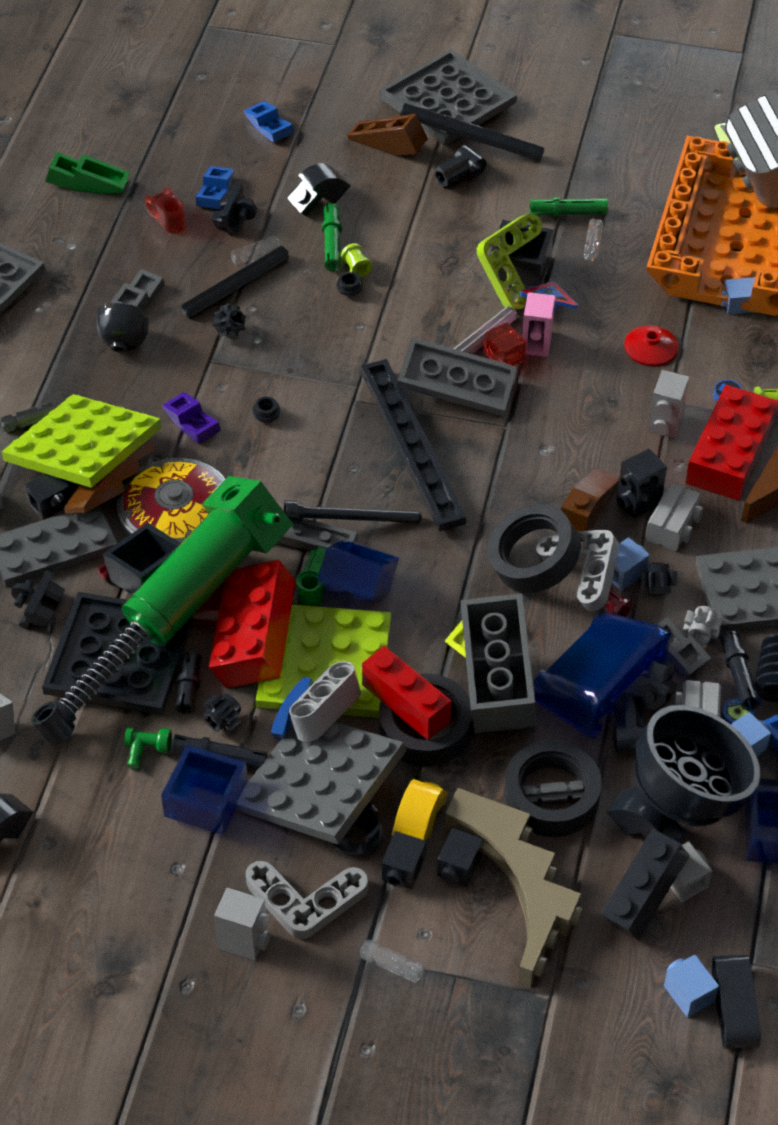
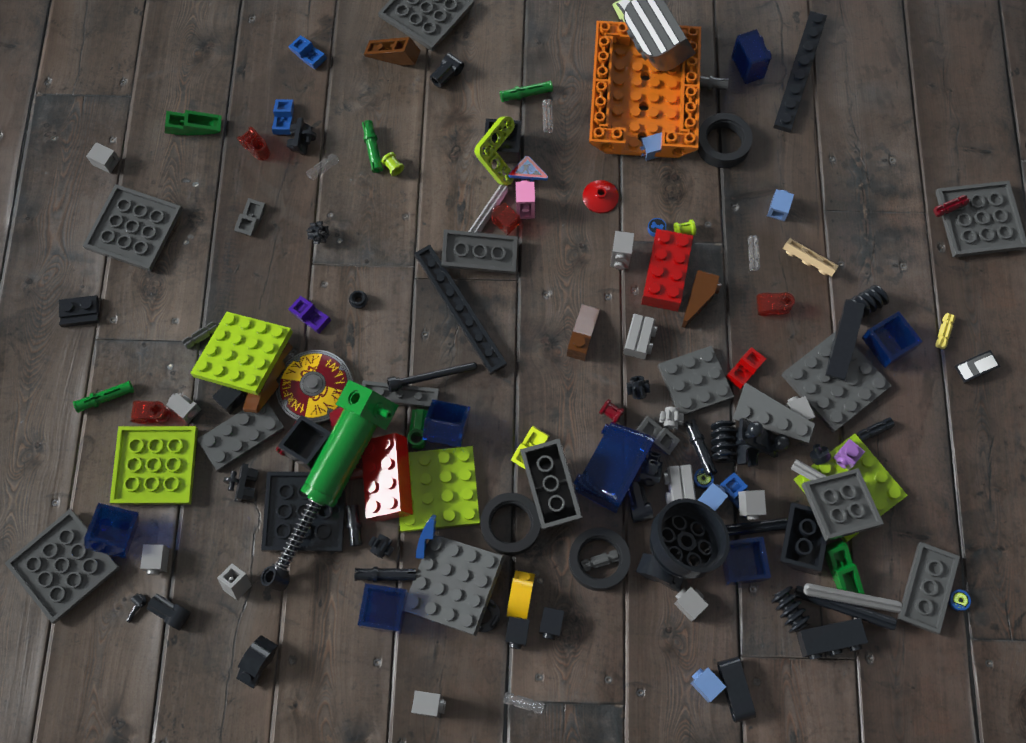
camera: 10 degrees left, 20 degrees up
black cylinder [96,303,150,353] -> none
green piece [124,728,173,769] -> none
black axle [181,246,289,318] -> none
light grey beam [246,861,368,939] -> none
black brick [288,163,351,217] -> none
light grey beam [289,661,361,742] -> none
black plate [337,272,363,296] -> none
red brick [362,646,451,740] -> none
black axle [400,103,545,161] -> none
dark tan arch [445,788,584,987] -> none
black tyre [487,504,580,593] -> none
light grey beam [536,530,619,611] -> none
medium blue brick [601,537,649,591] -> none
black brick [601,829,690,940] -> none
black brick [617,448,667,518] -> none

